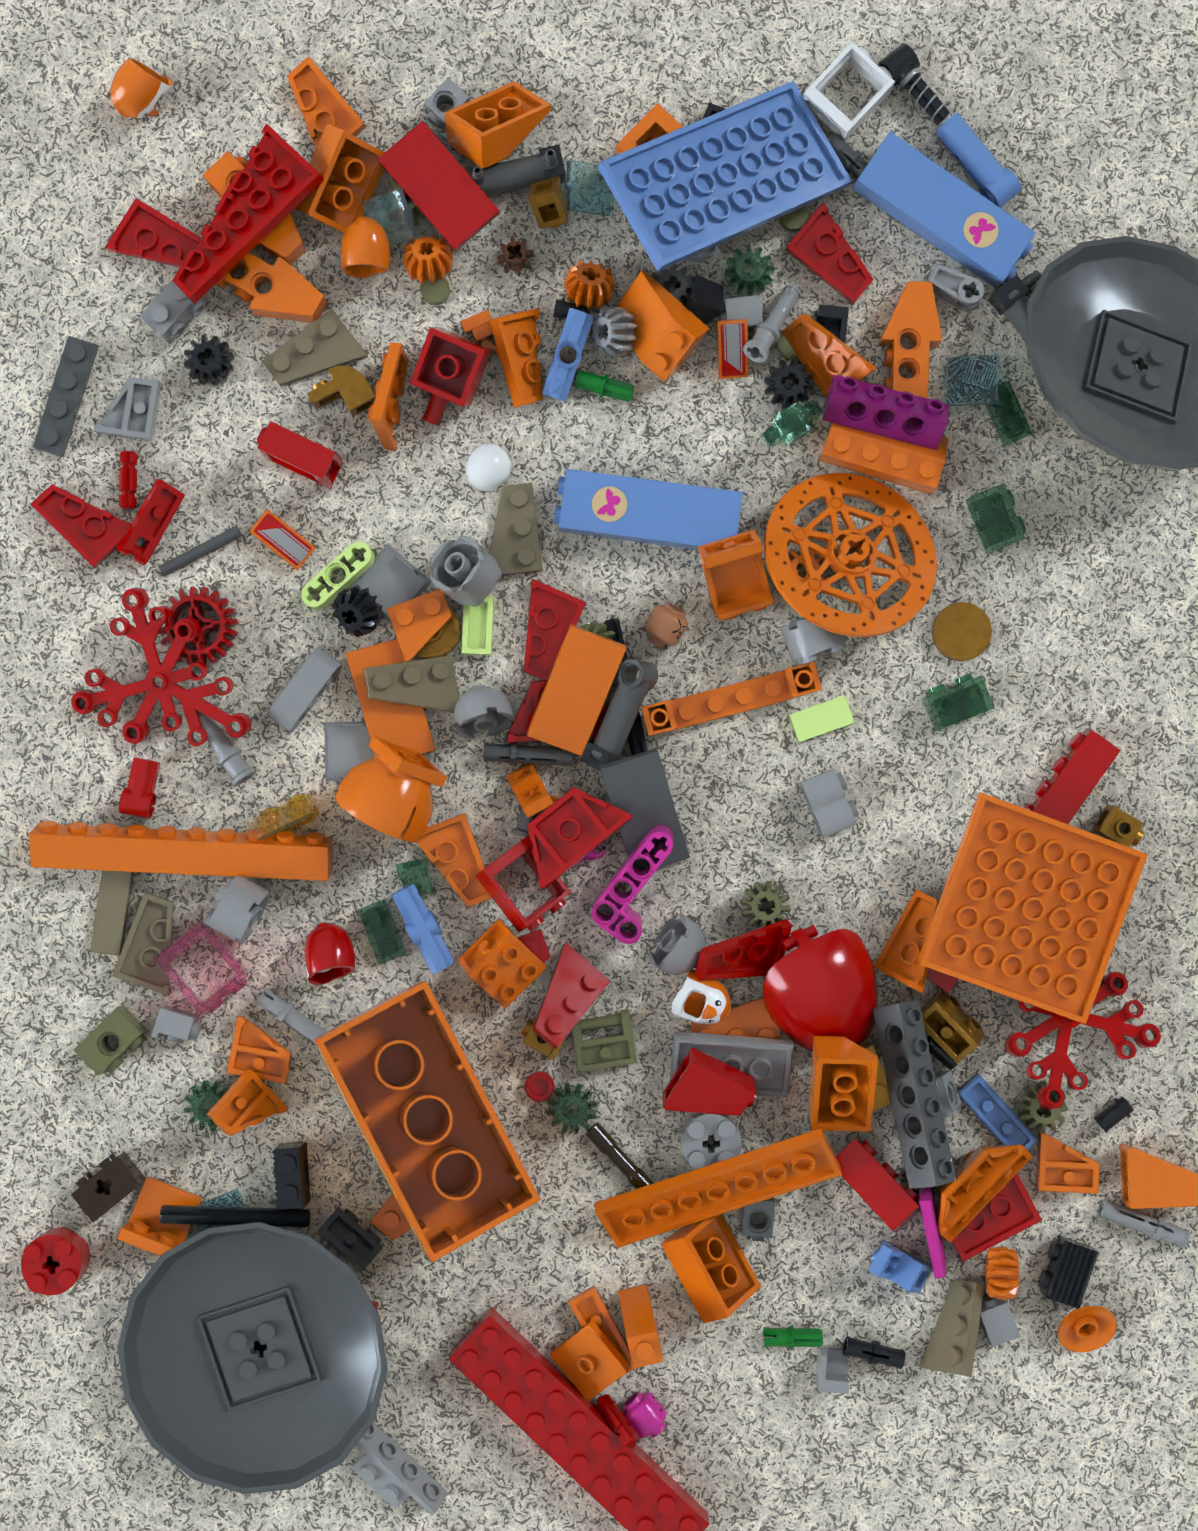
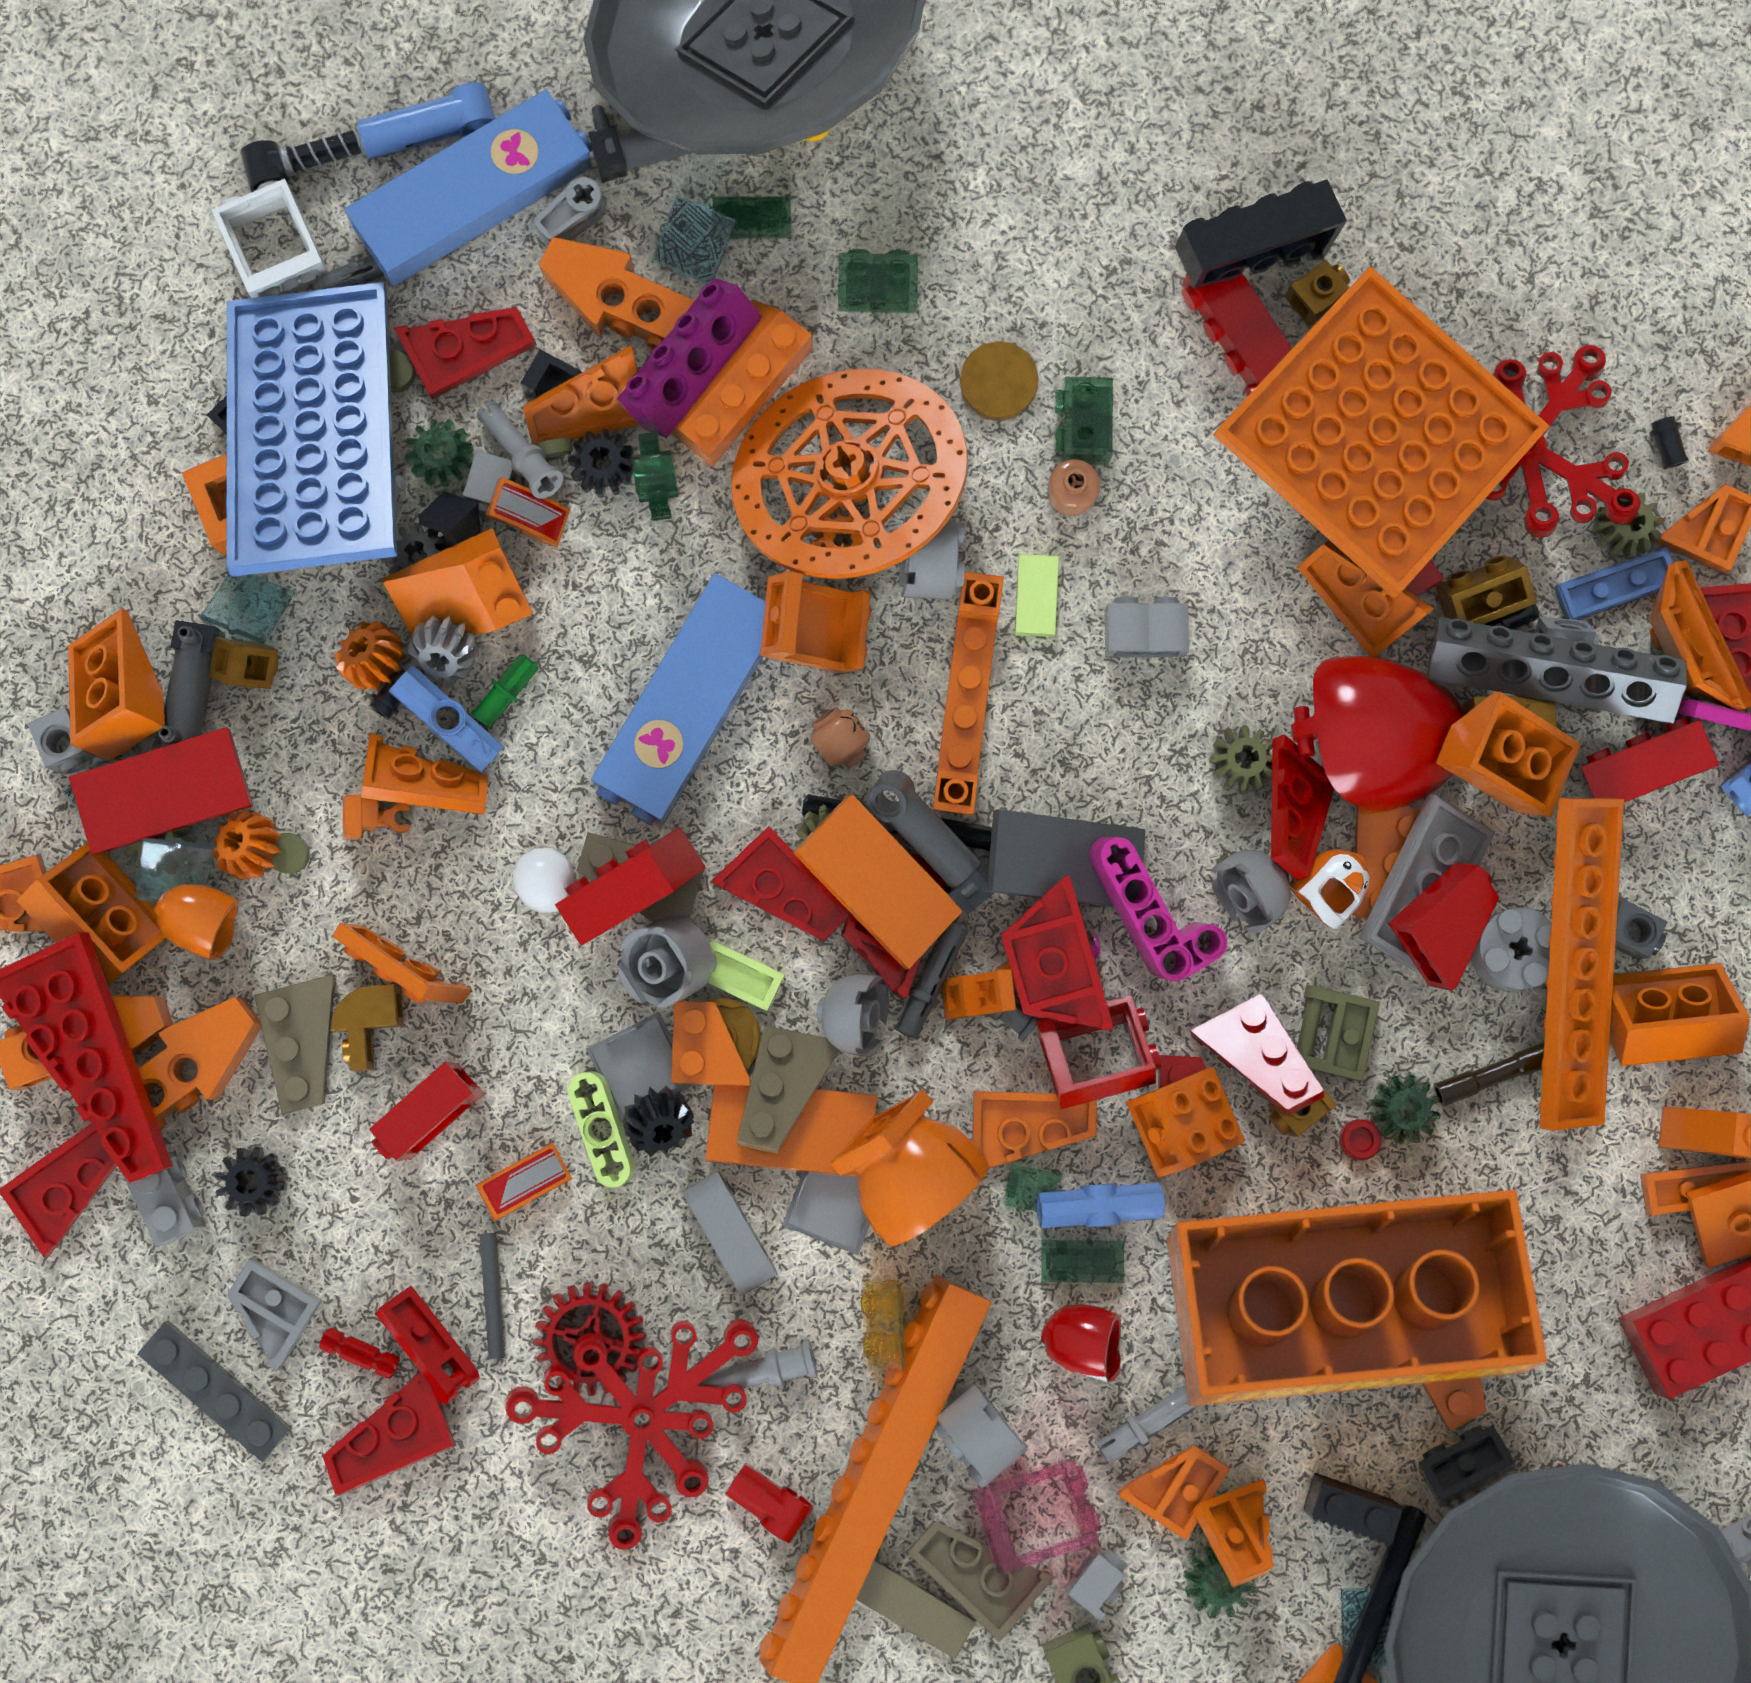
camera: 70 degrees left, 5 degrees down
red brick [409,327,492,426] -> none
reddish brown gear [497,236,534,276] -> none
none -> red wedge [555,827,706,946]
none -> nougat head [1047,459,1100,516]
none -> black wedge [1175,179,1347,288]

